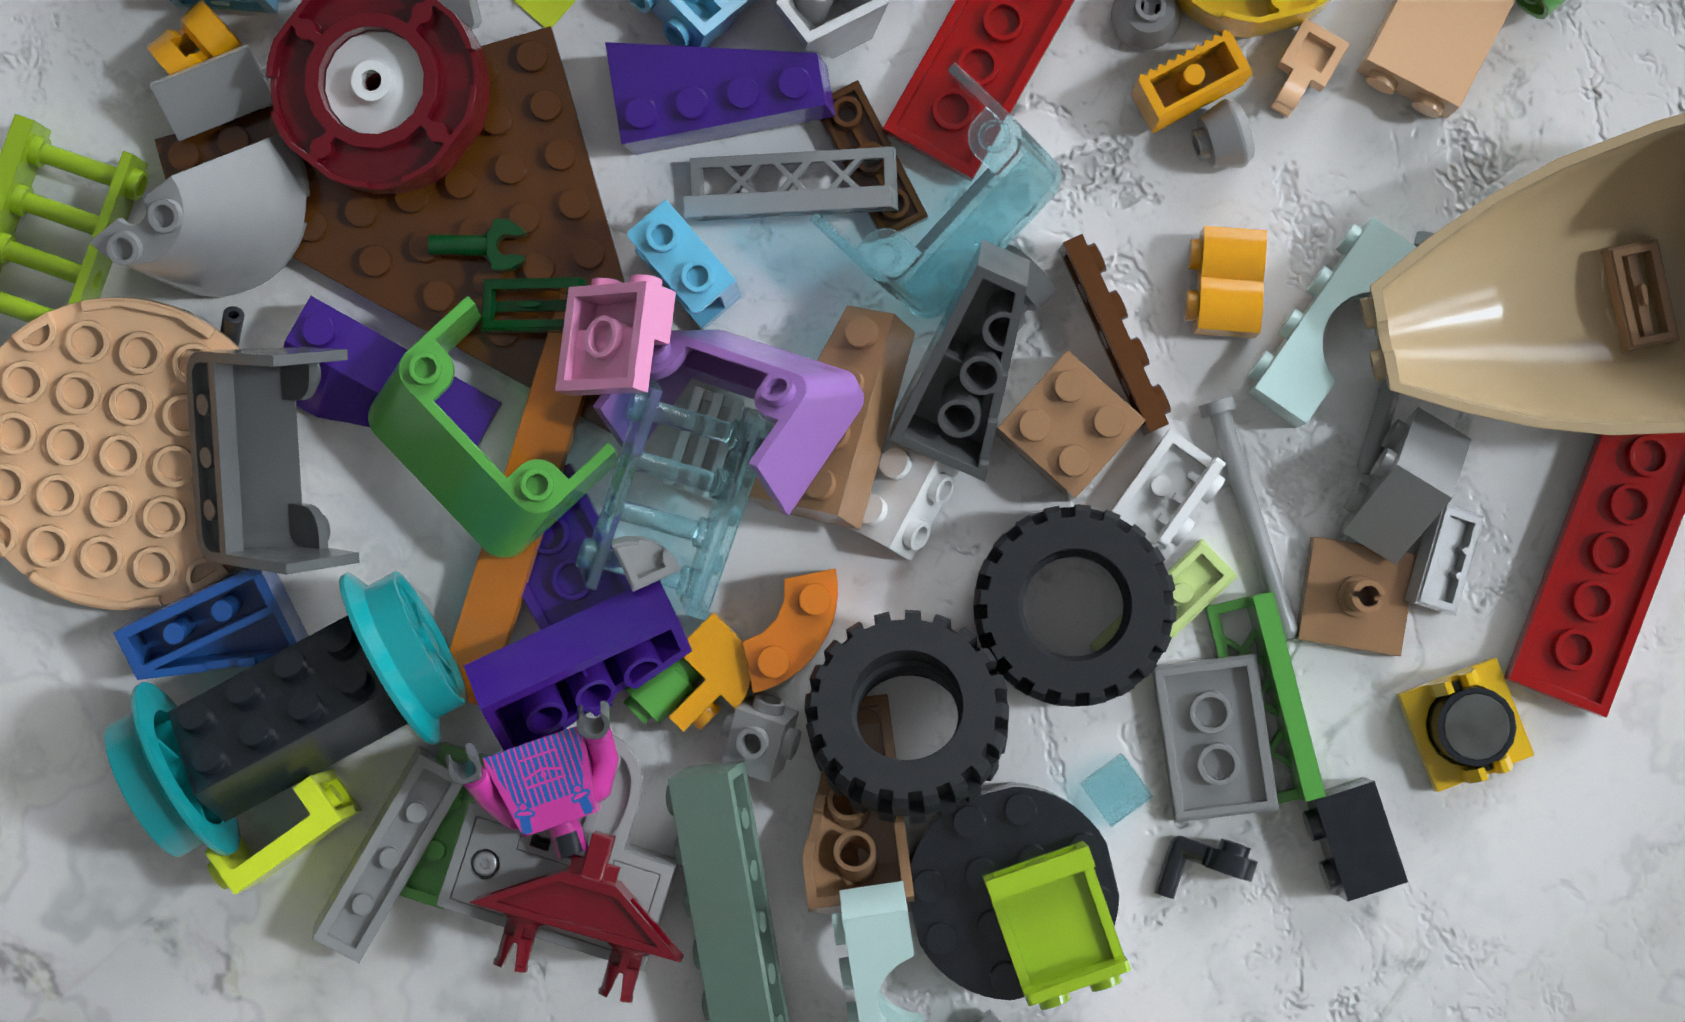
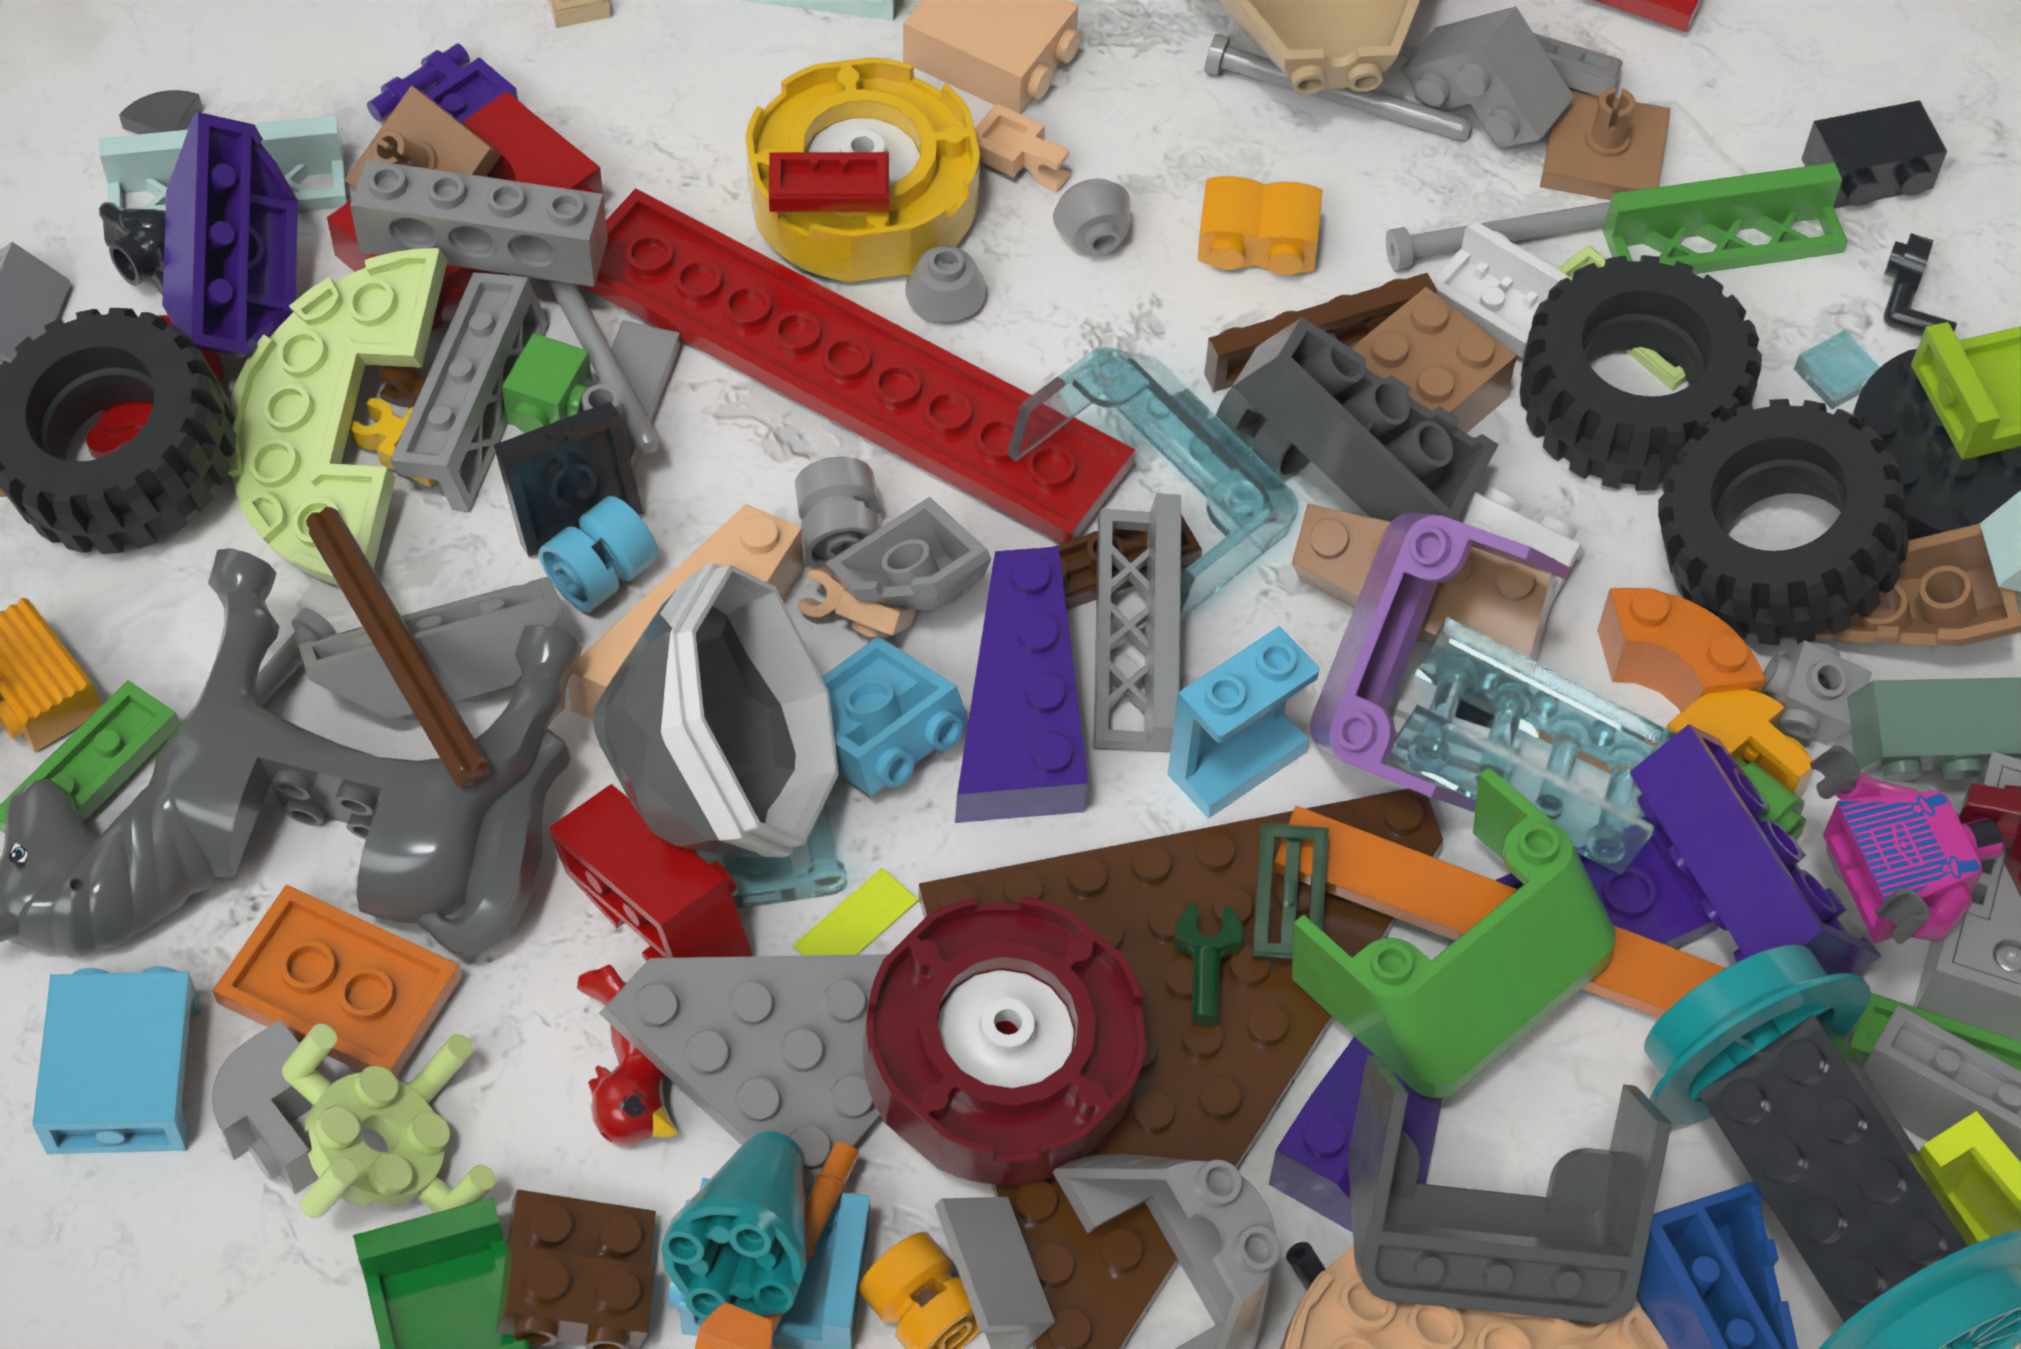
camera: 90 degrees left, 30 degrees down
bright pink plate [555,274,676,396] -> none
light grey tile [610,536,681,592] -> none
light orange brick [1131,30,1252,133] -> none
light grey tile [1152,653,1279,823] -> none
light aqua arch [1246,217,1416,428] -> none
piece [1396,657,1535,792] -> none

